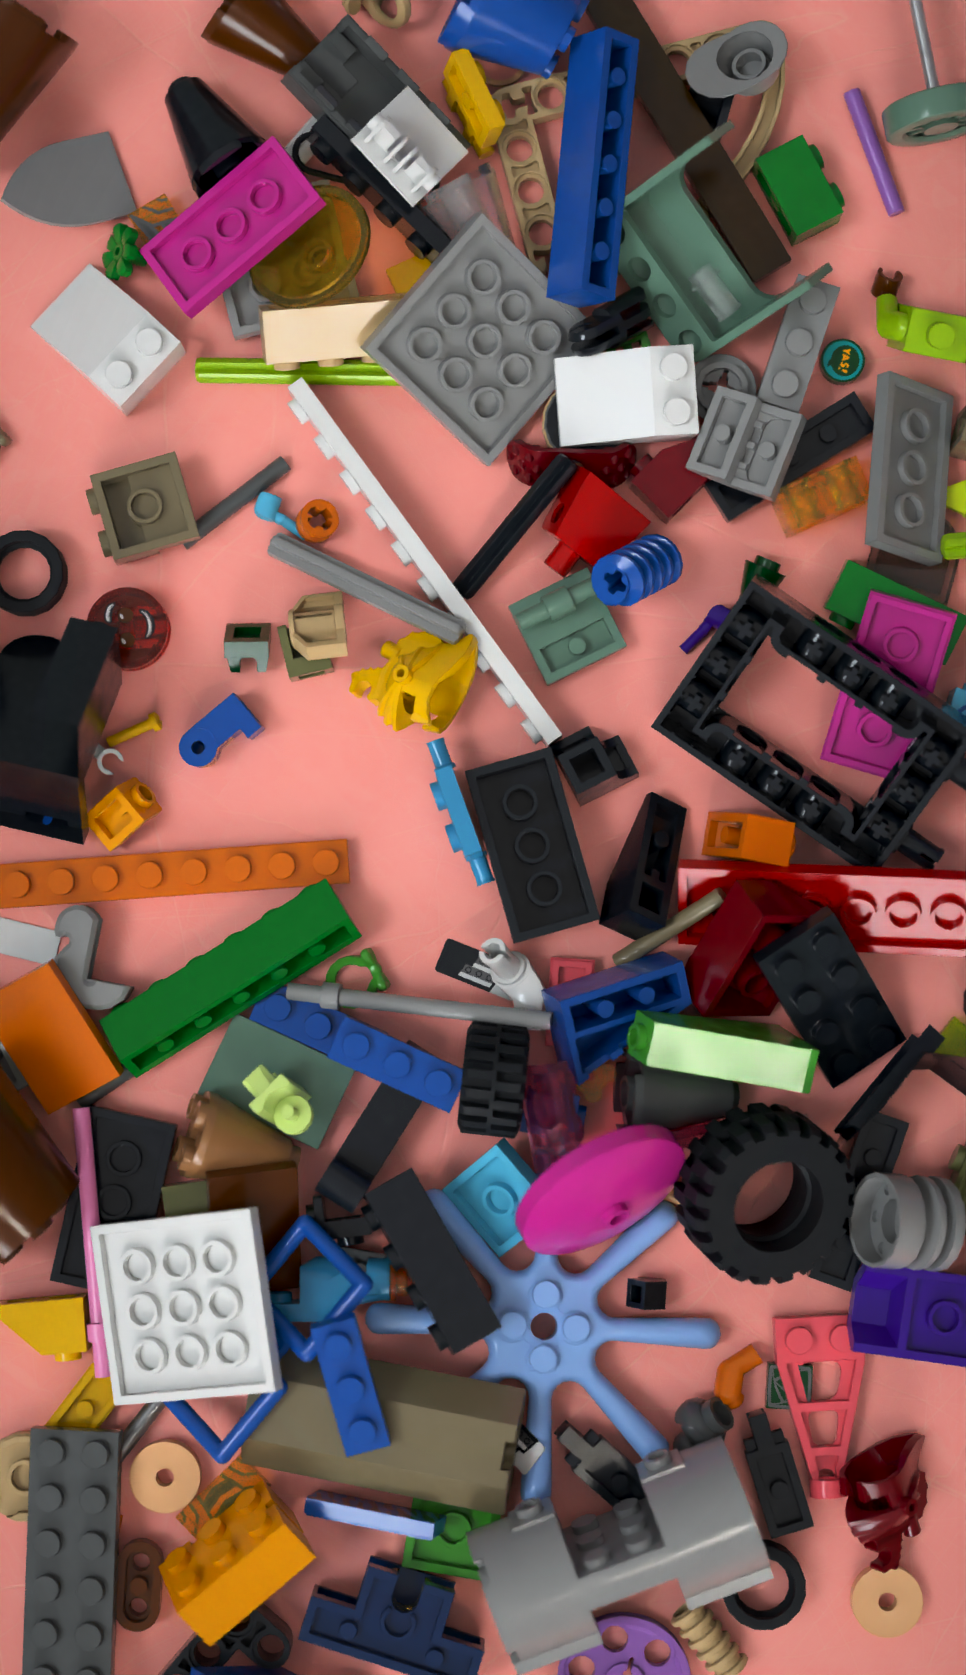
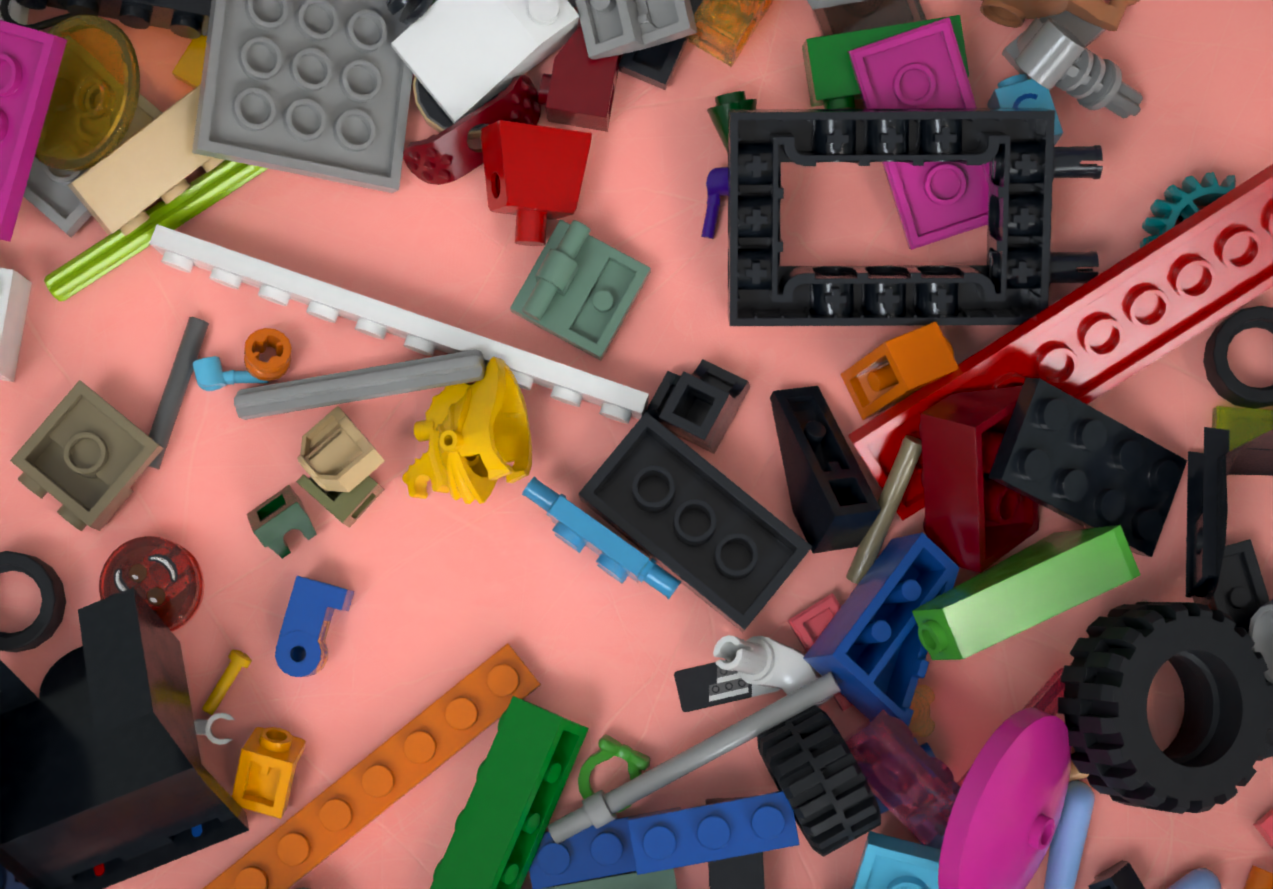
camera: 30 degrees left, 5 degrees down
black axle [453,453,578,600] -> none
blue piece [591,534,683,606] -> none
dark grey cone [613,1049,740,1130] -> none

